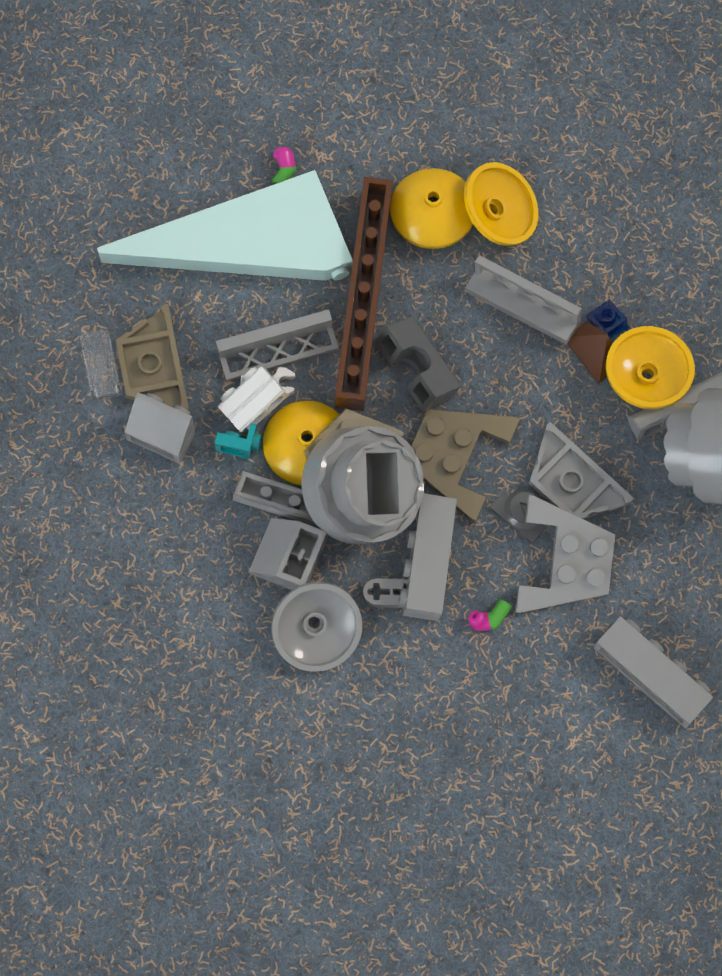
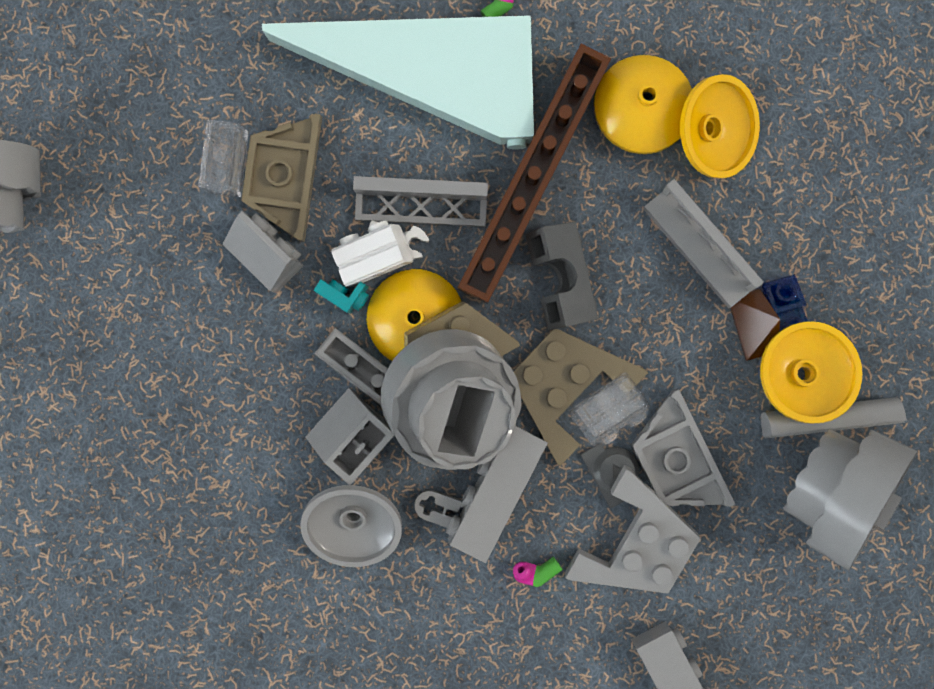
camera: 25 degrees right, 15 degrees up
none -> clear brick [570,371,649,447]

